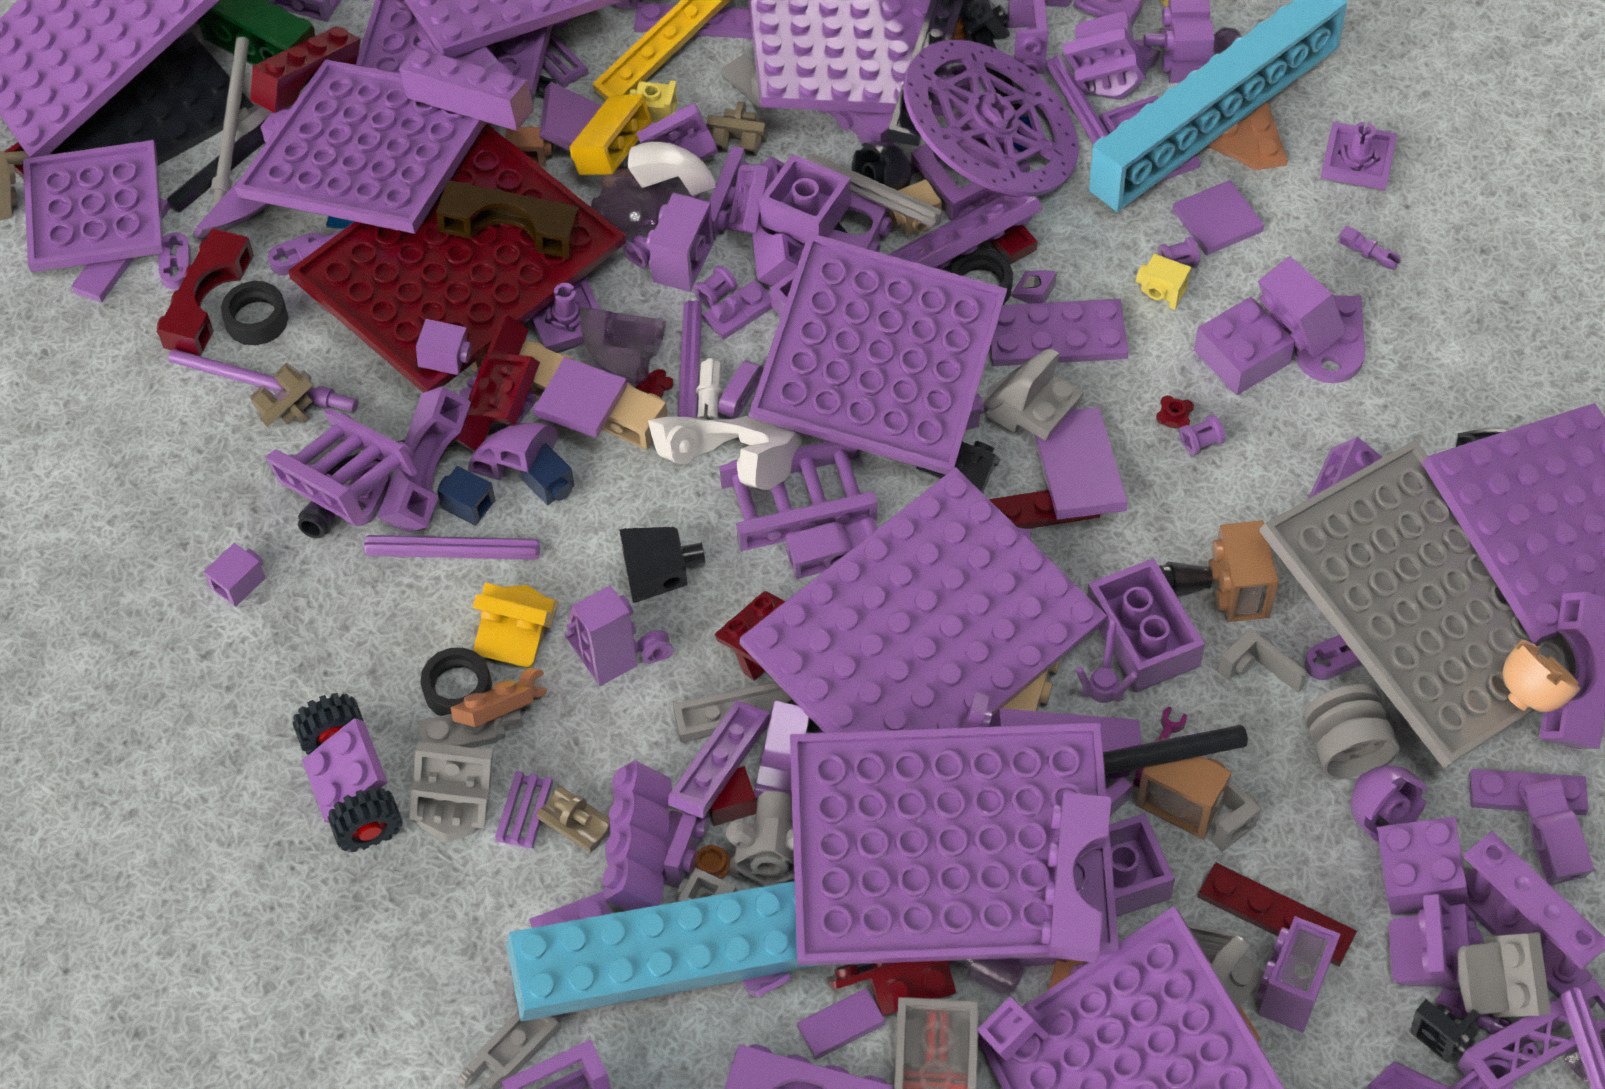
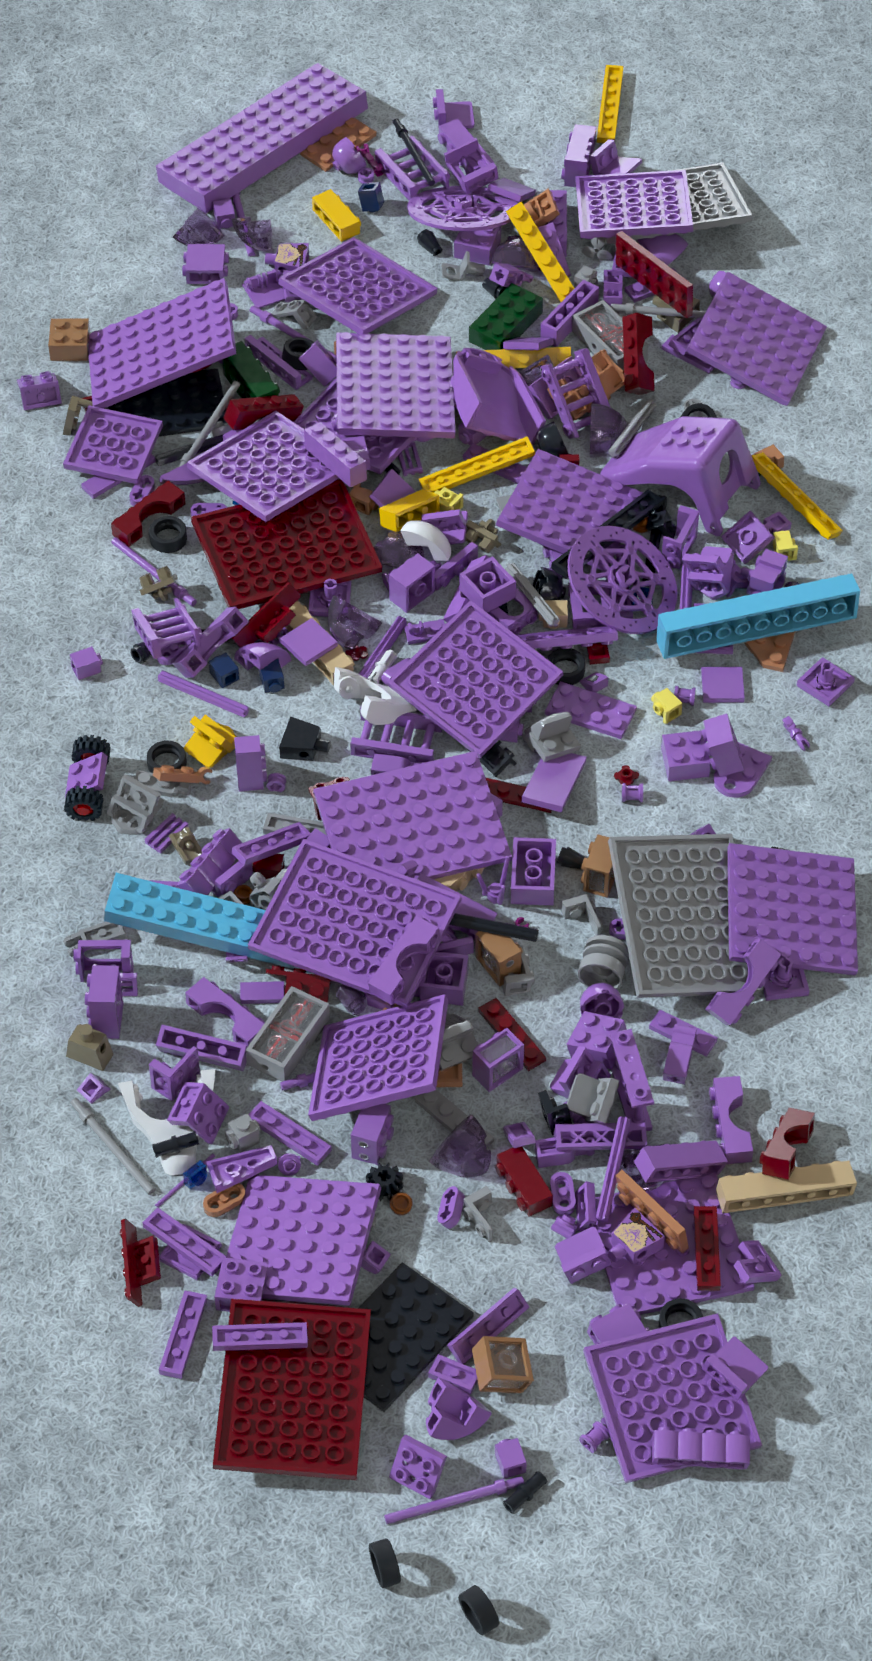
camera: 25 degrees right, 5 degrees down
medium lavender brick [416,319,472,375] -> none
dark brown arch [437,180,579,259] -> none
medium lavender bush [693,265,738,309] -> none
medium lavender plate [727,164,769,233] -> none
medium lavender bracket [977,996,1049,1061] -> none
light nougat cylinder [1502,639,1581,712] -> none

